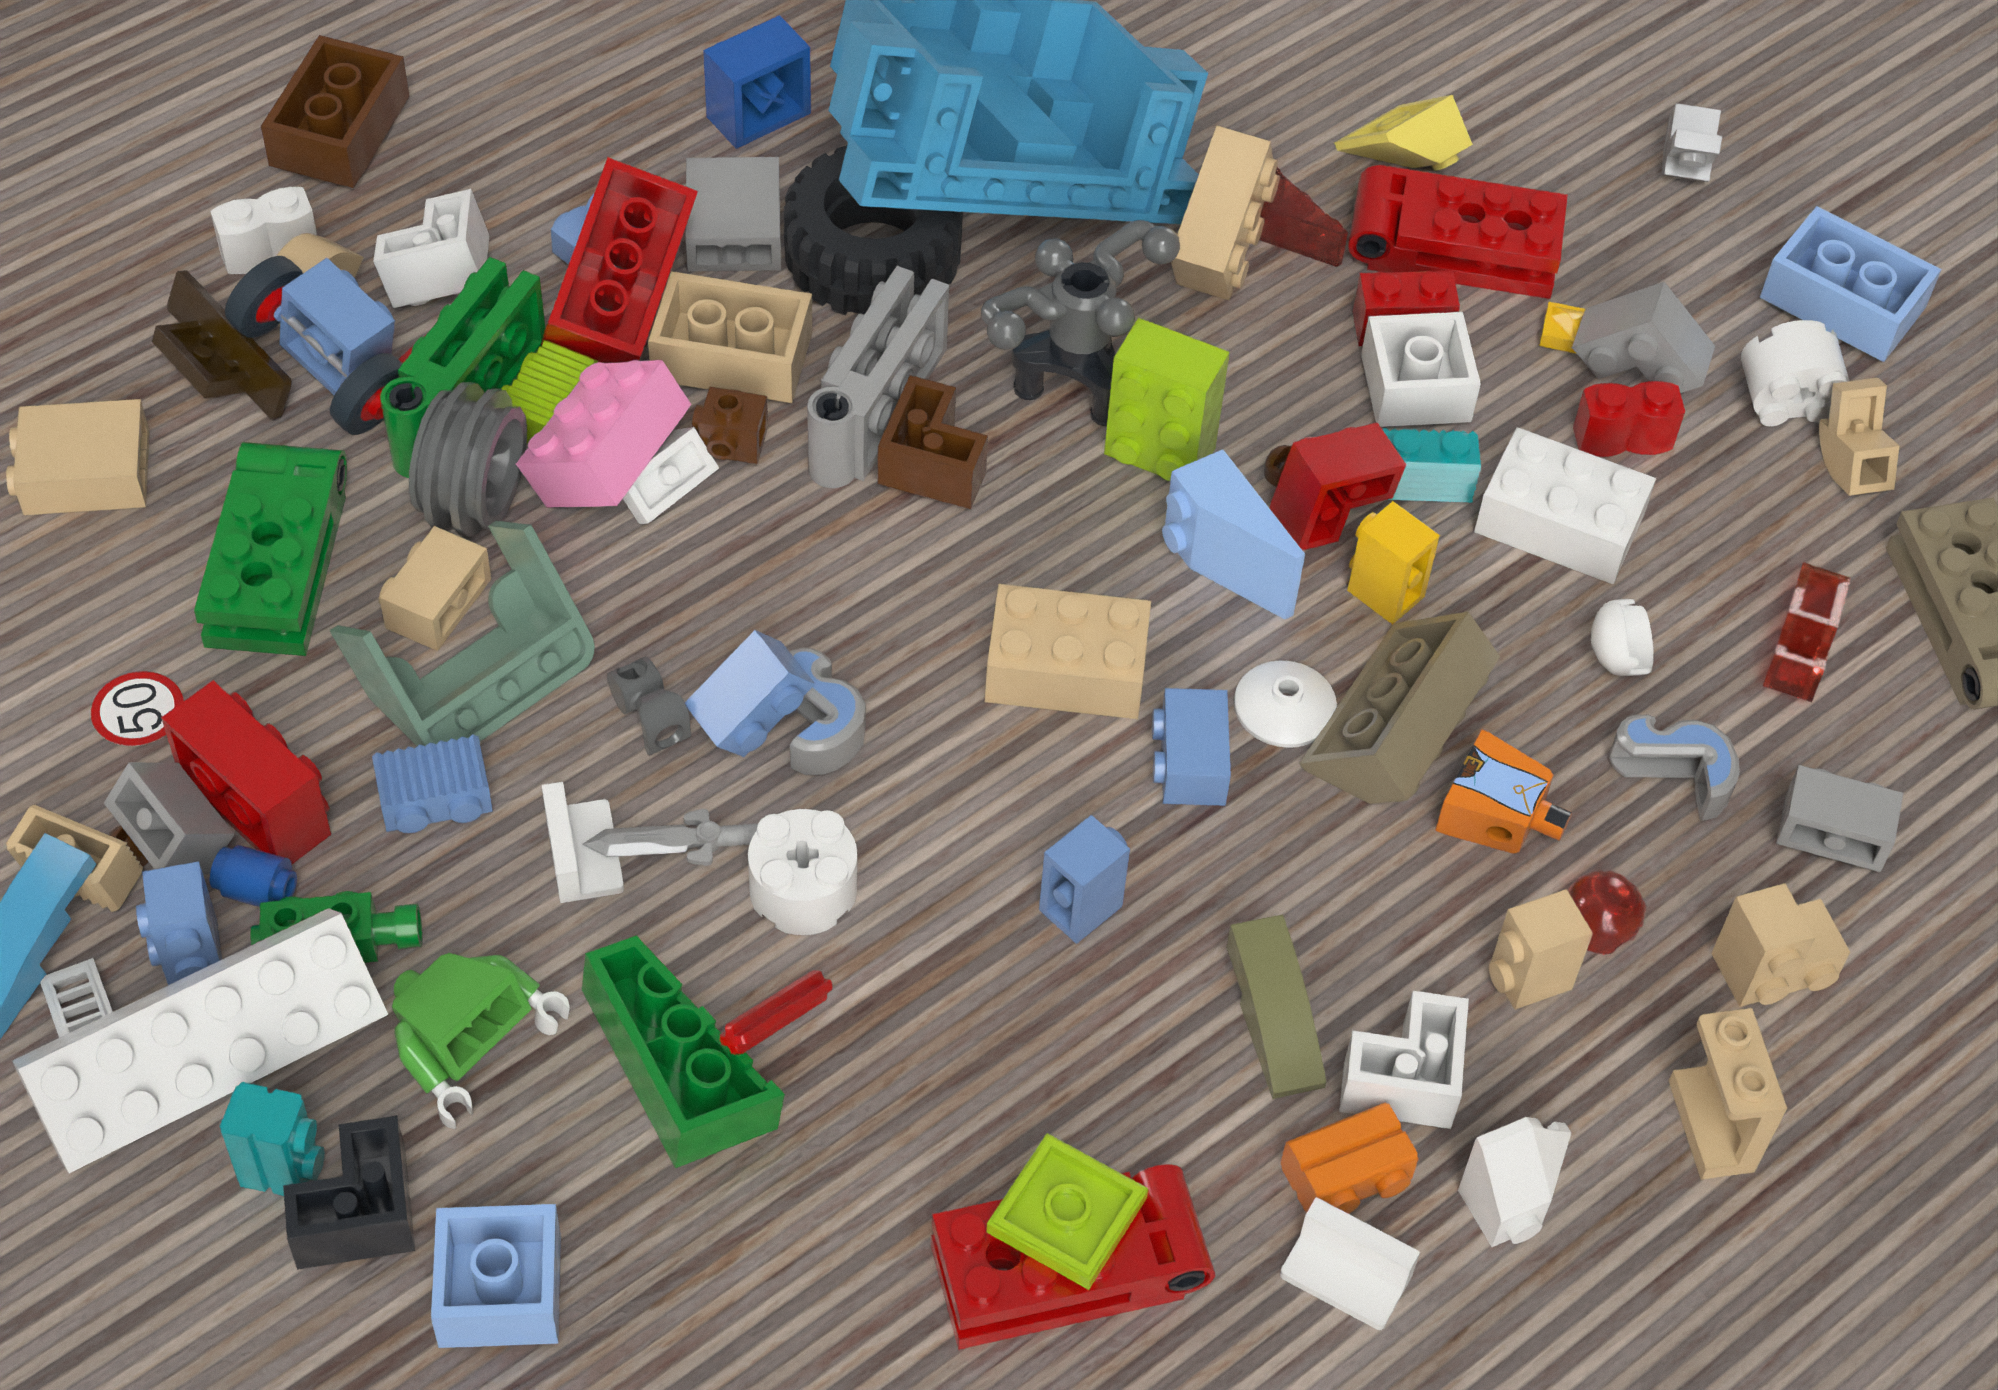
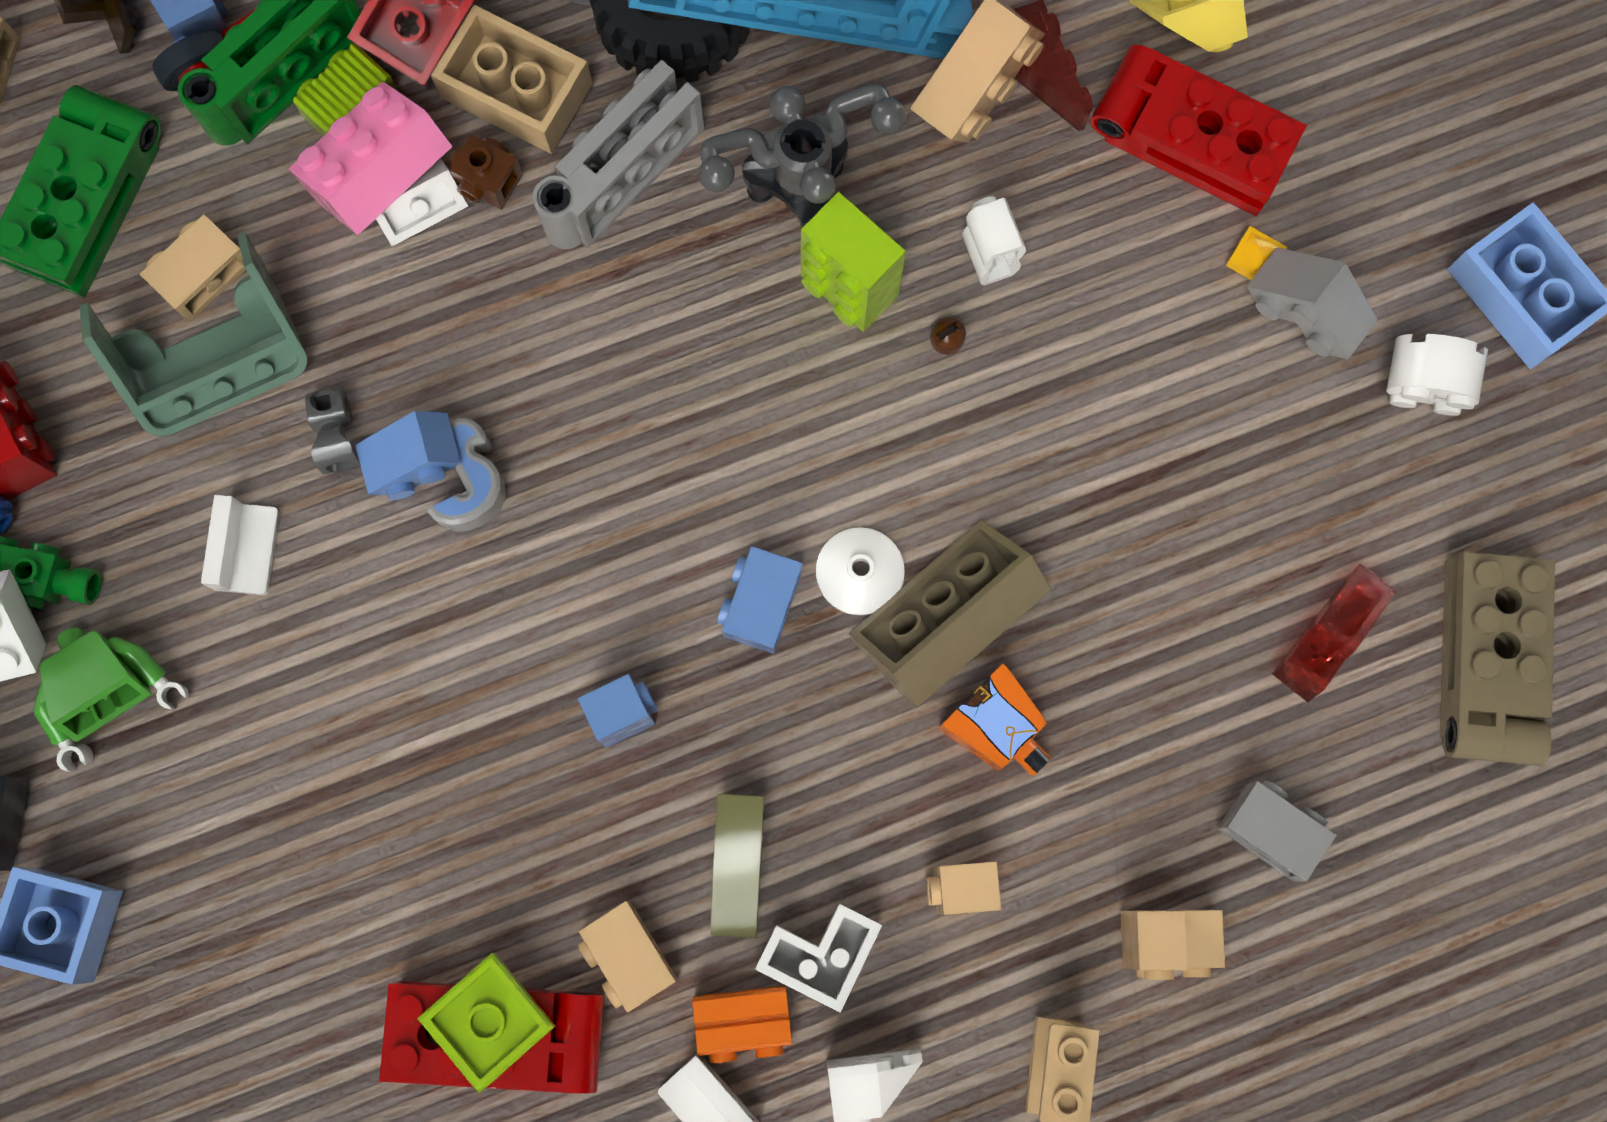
camera: 20 degrees right, 25 degrees up
medium blue brick [372,734,493,833] -> none
dark grey wheel [409,382,527,537] -> none
light grey sword [582,809,758,866] -> none
green wedge [582,935,785,1168] -> none
red axle [720,970,833,1055] -> none
white brick [748,809,857,935] -> none
reddish brown brick [877,375,988,509] -> none
tan brick [985,584,1151,719] -> none
light blue slope [1162,449,1305,619] -> none
red brick [1269,423,1406,551] -> none
yellow brick [1347,501,1440,625] -> none
red brick [1352,271,1460,346] -> none
white brick [1361,312,1481,427] -> none
teal brick [1382,428,1481,503] -> none
white brick [1474,427,1656,584] -> none
clear red hair [1568,869,1647,955] -> none
red brick [1573,381,1685,457] -> none
white hair [1591,599,1653,676] -> none
light grey animal [1609,714,1740,821] -> none
brick [1662,103,1722,182] -> none
tan brick [1819,378,1899,496] -> none
none -> tan brick [578,901,679,1013]
none -> white brick [962,196,1026,285]

